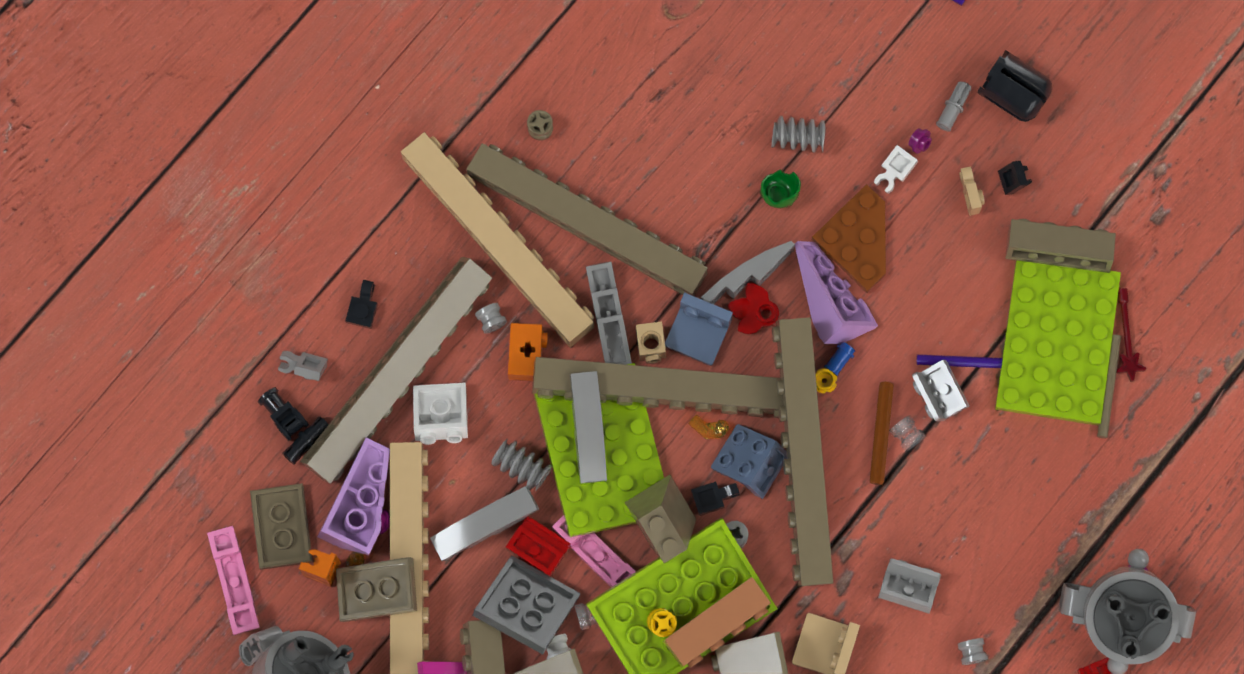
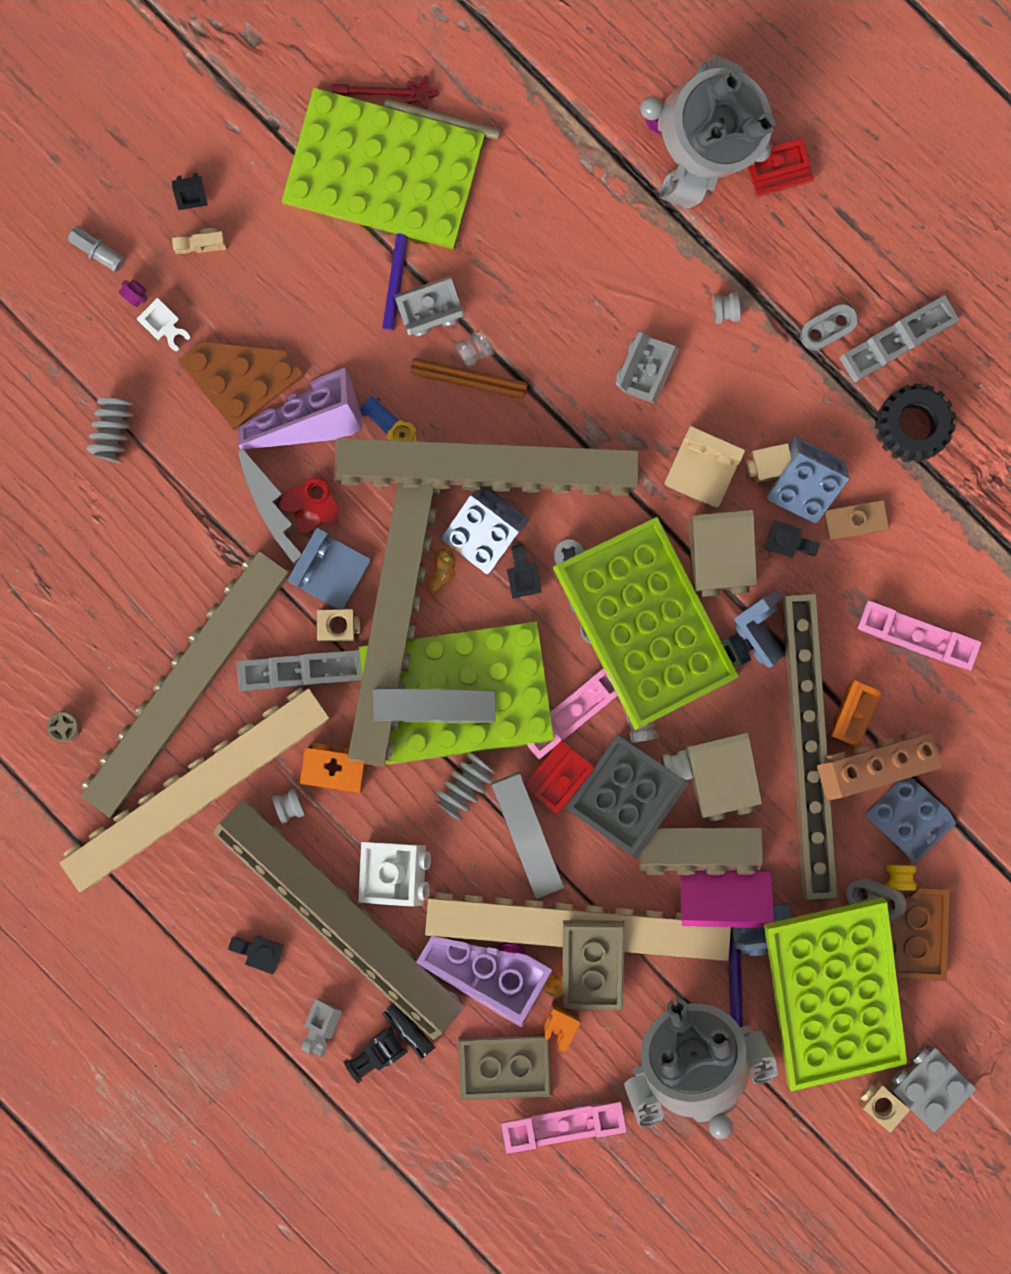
camera: 90 degrees left, 10 degrees up
dark tan slope [625,475,696,563] -> none
yellow wheel [647,608,677,637] -> none
nougat brick [663,577,771,668] -> none
green hair [760,170,801,209] -> none
black cylinder [977,50,1052,122] -> none
dark tan brick [1005,219,1116,273] -> none

